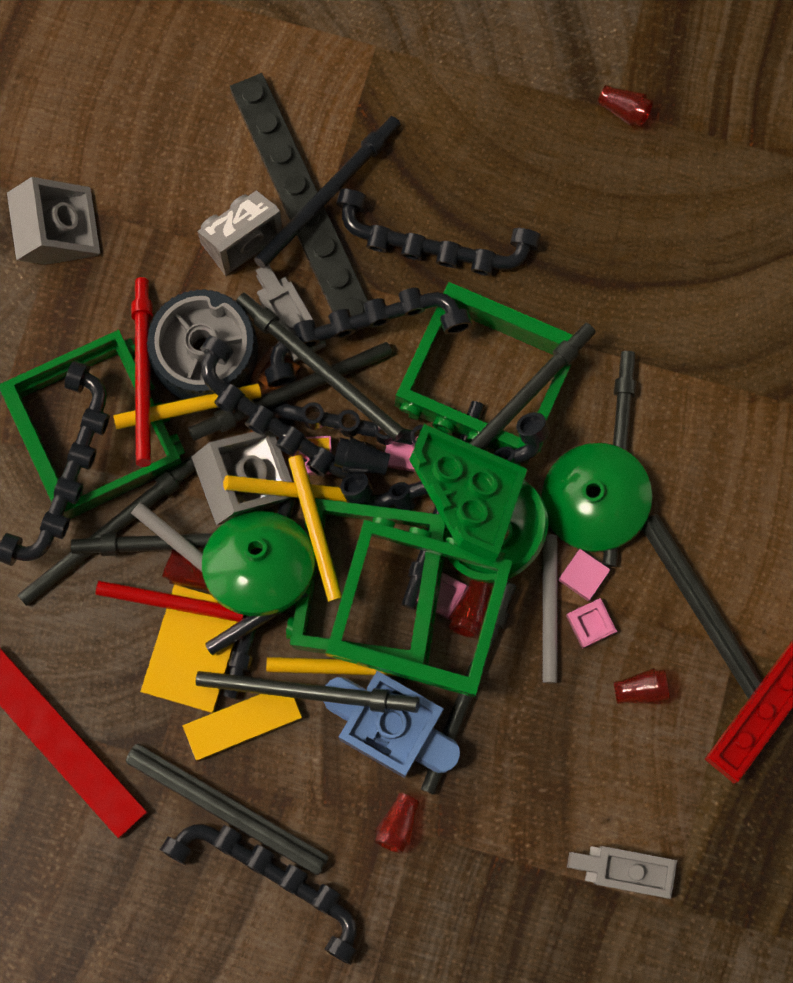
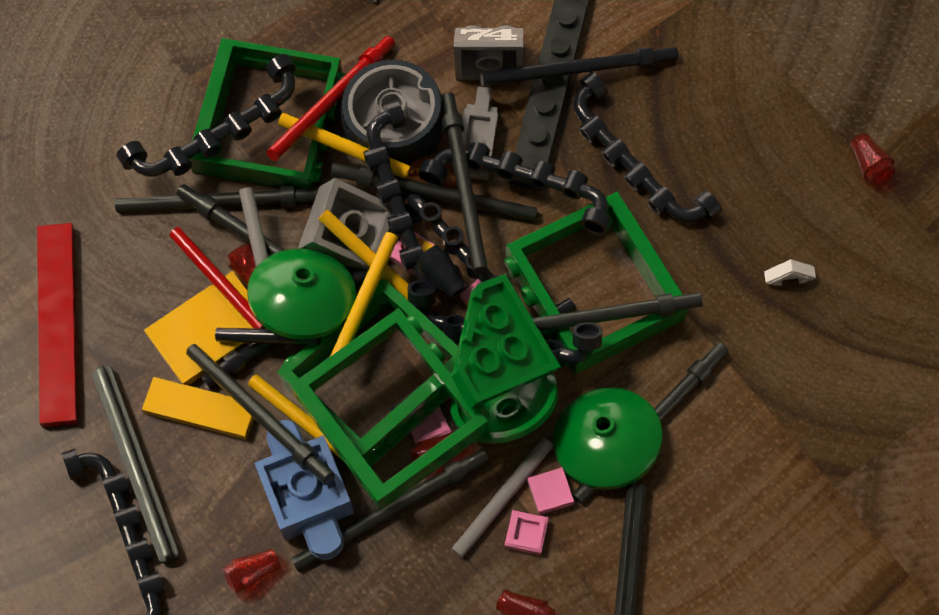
camera: 45 degrees right, 10 degrees down
none -> white tile [764,259,816,286]

